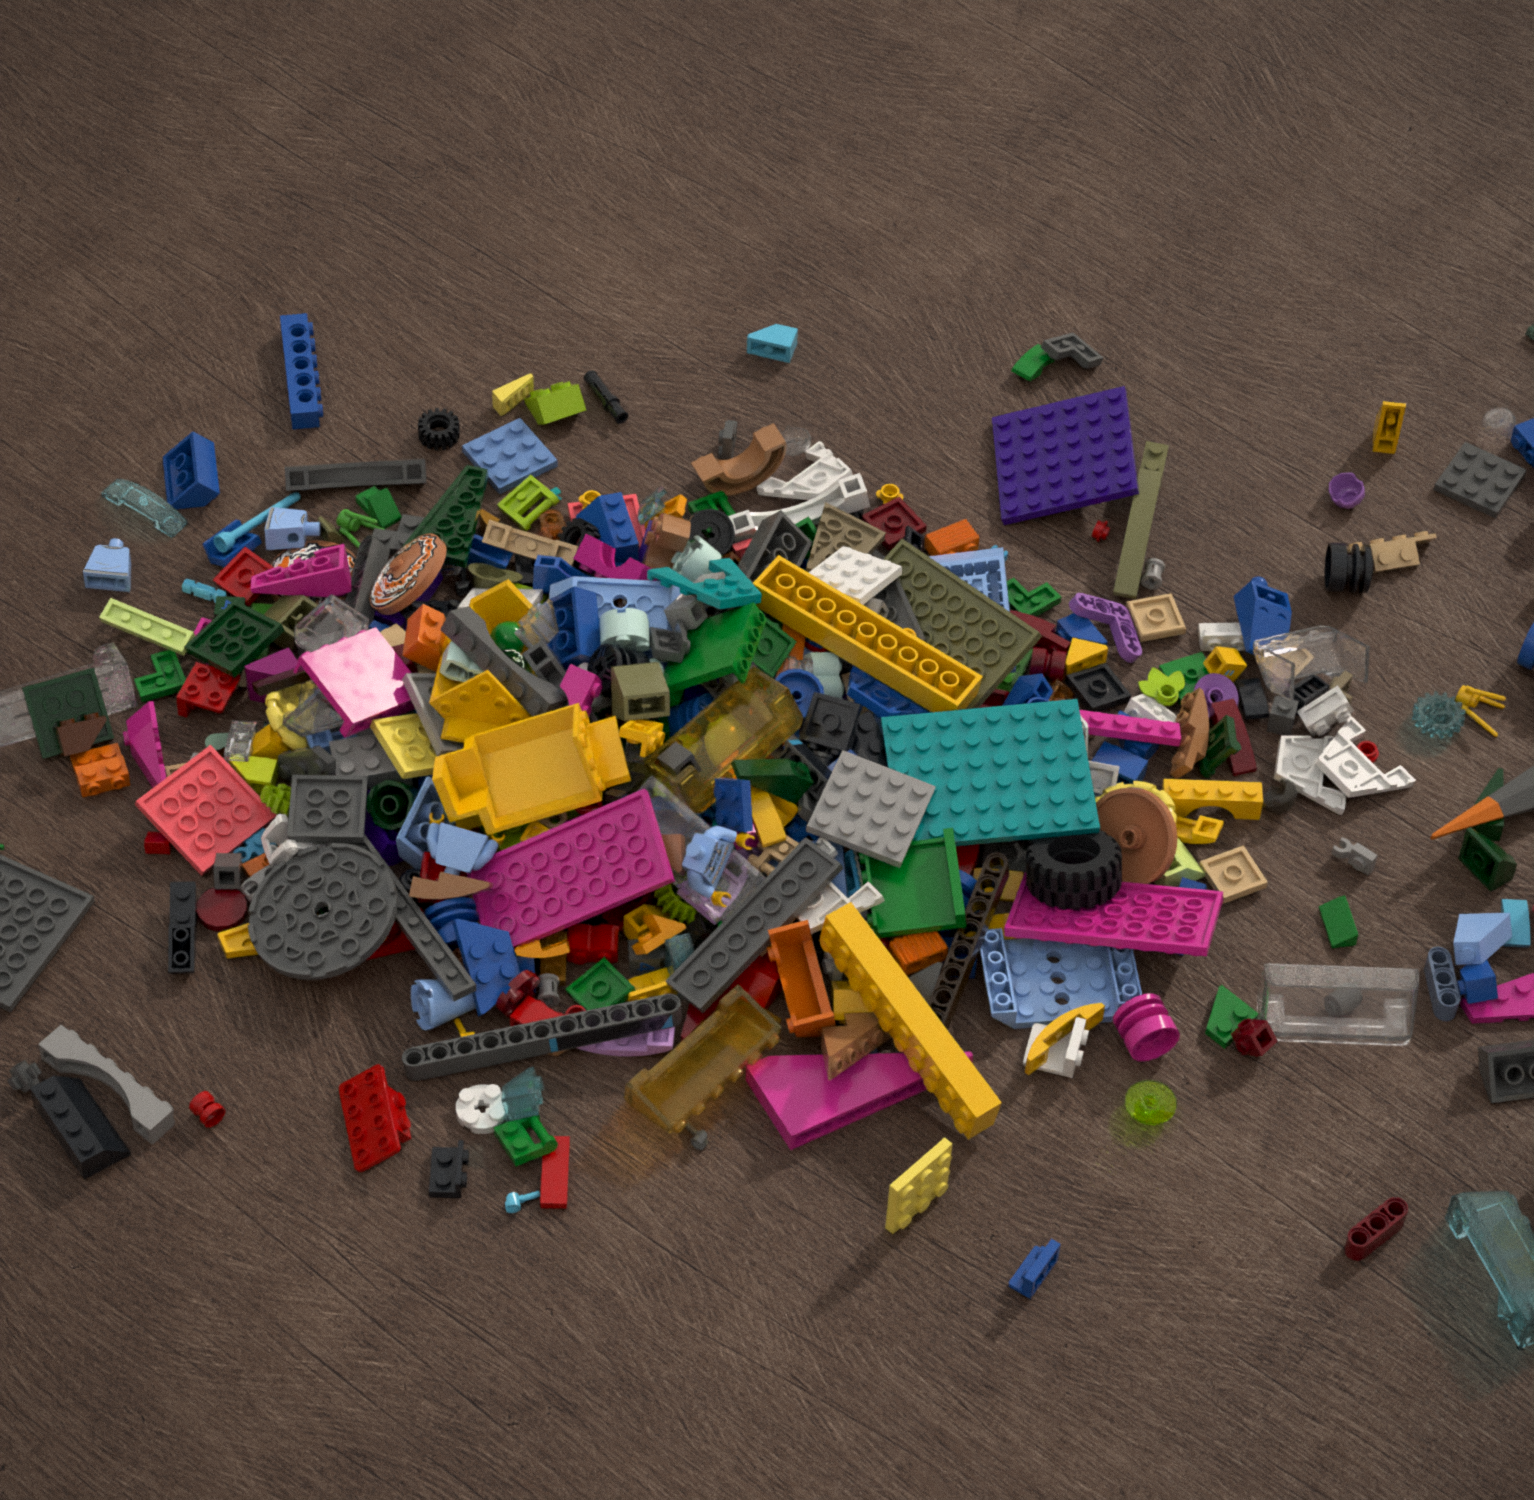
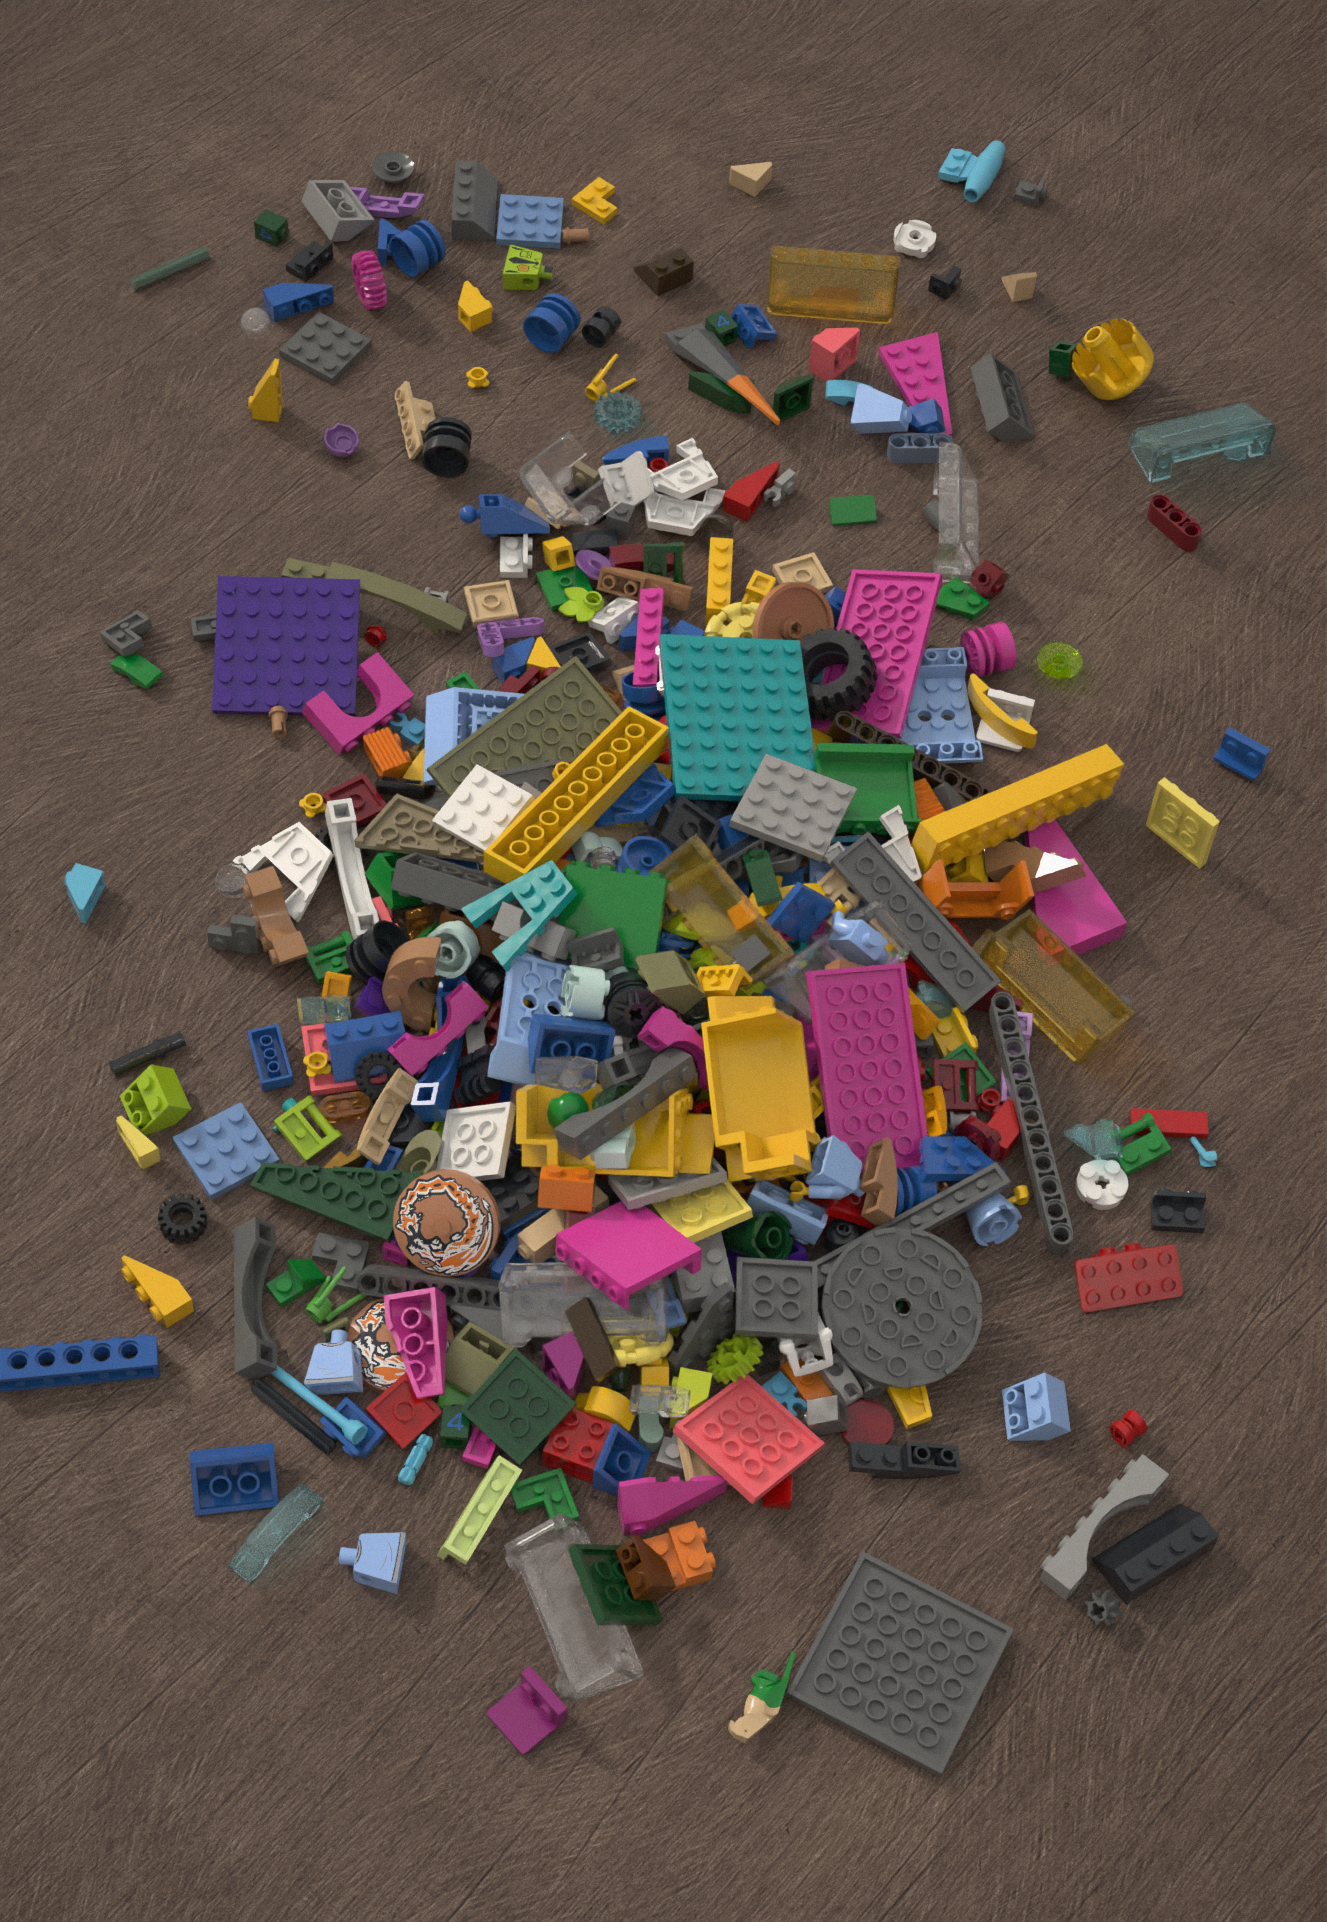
camera: 90 degrees left, 5 degrees up
none -> yellow slope [121,1255,194,1328]
none -> blue piece [247,1024,294,1092]
none -> black axle [251,1378,337,1454]
none -> medium nougat pin [269,706,288,738]
none -> dark pink arch [302,652,414,755]
none -> yellow plate [466,367,489,388]
none -> yellow brick [574,1386,638,1432]
none -> blue slope [592,1423,651,1497]
none -> blue slope [603,436,669,465]
none -> red slope [722,462,780,522]
none -> dark red plate [932,1059,980,1113]
none -> light blue slope [1002,1373,1071,1441]

